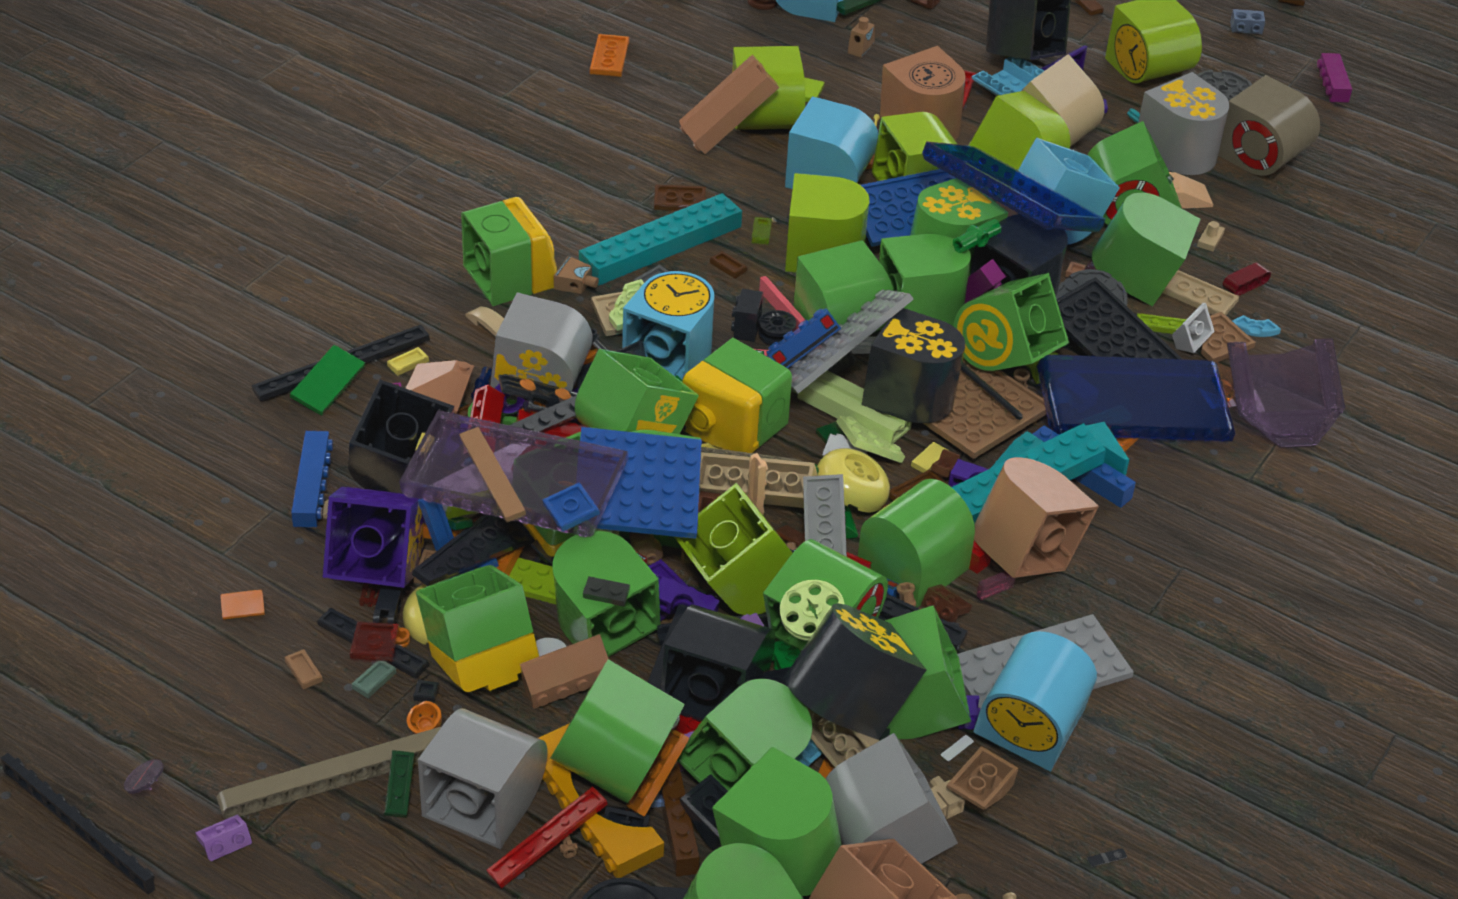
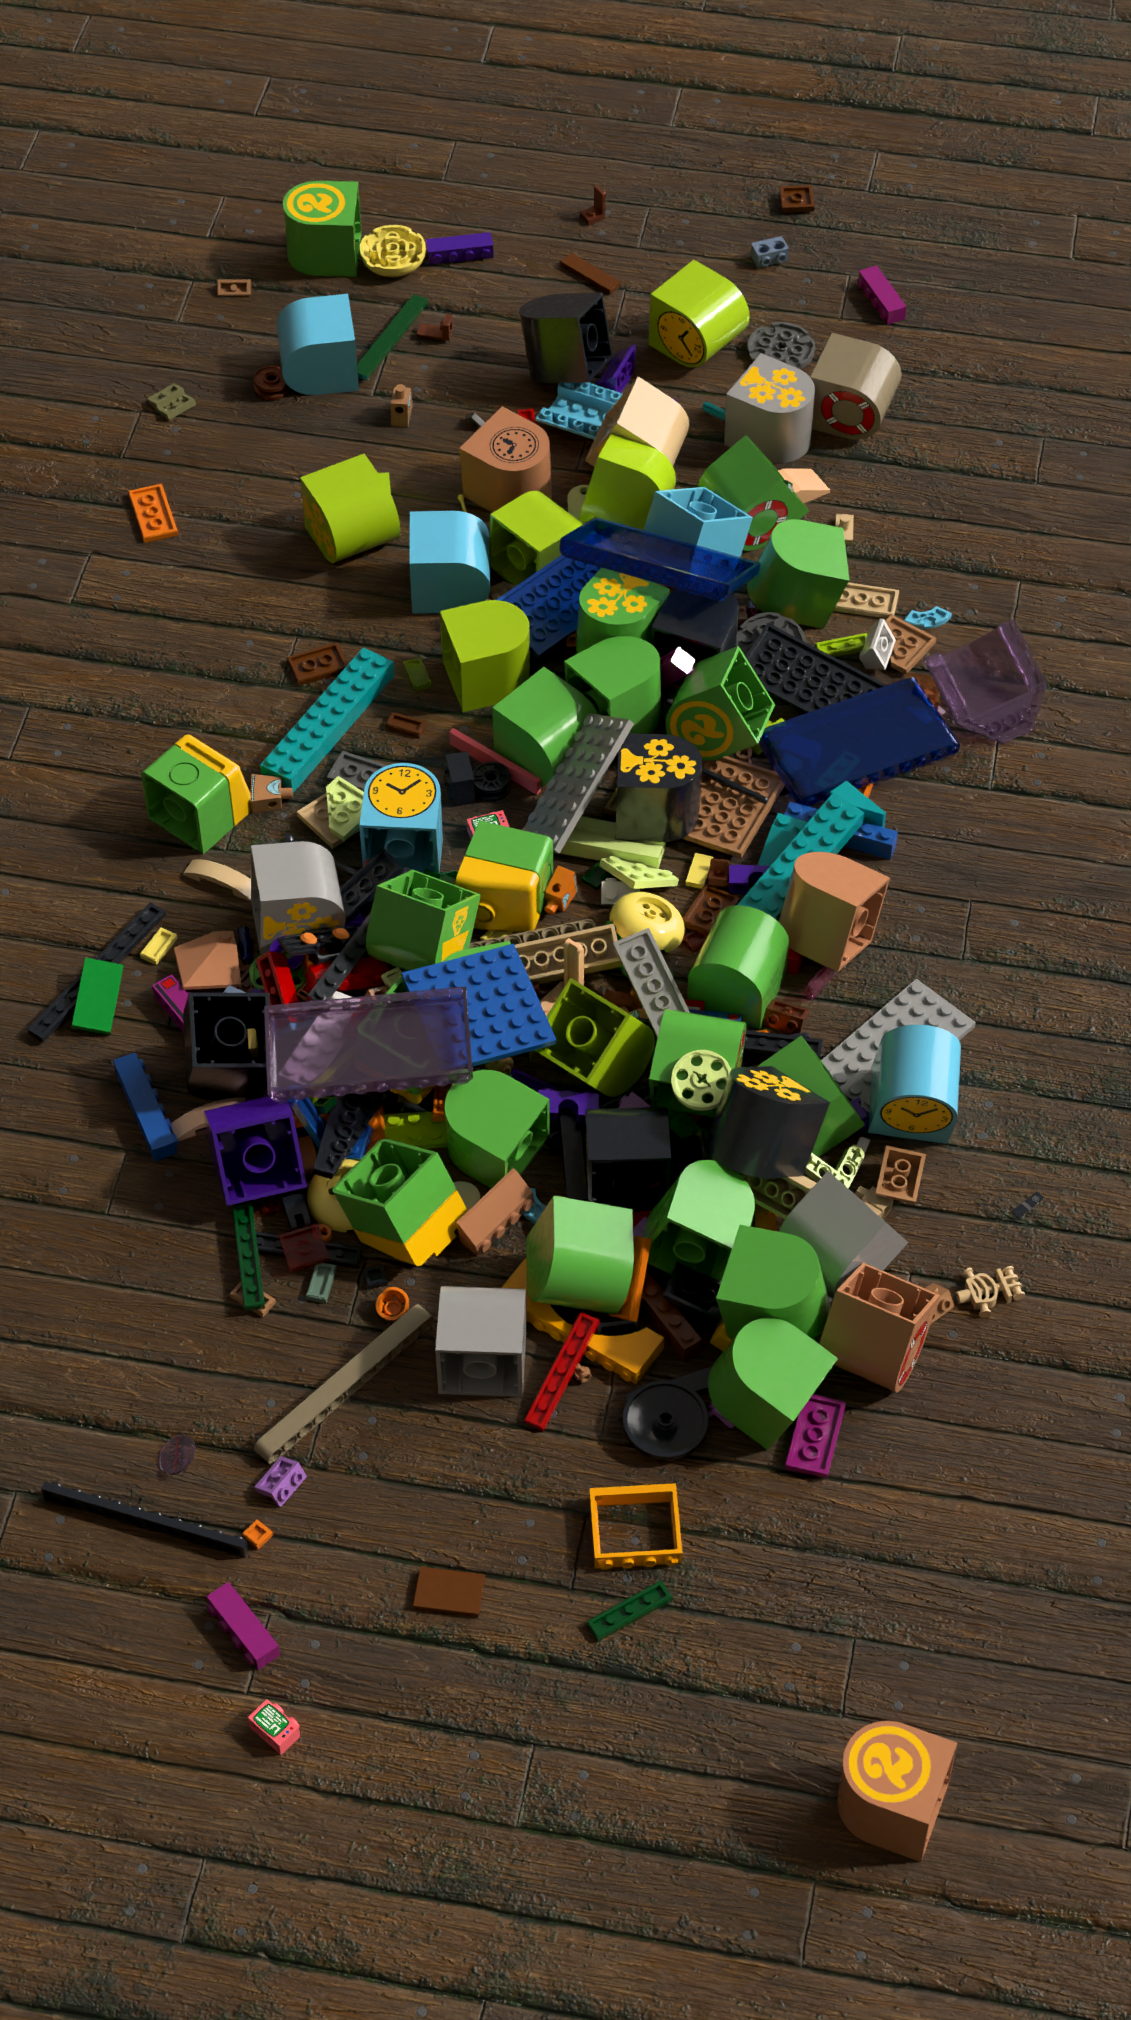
camera: 20 degrees left, 10 degrees up
orange slope [220,590,265,619] -> none
dark green tile [384,750,414,818] -> none
medium nougat tile [459,427,526,522] -> none
blue tile [542,482,600,532] -> none
pearl dark grey plate [583,576,630,606] -> none
nougat panel [679,54,779,154] -> none
blue brick [767,308,841,368] -> none
medium nougat bush [897,582,916,606] -> none
green piece [952,219,1002,253] -> none
dark red beam [1222,262,1271,296] -> none
none -> dark green tile [232,1202,265,1311]
none -> orange tile [242,1519,273,1550]
none -> orange torso [544,865,578,915]
none -> yellowish green beam [804,1145,864,1188]

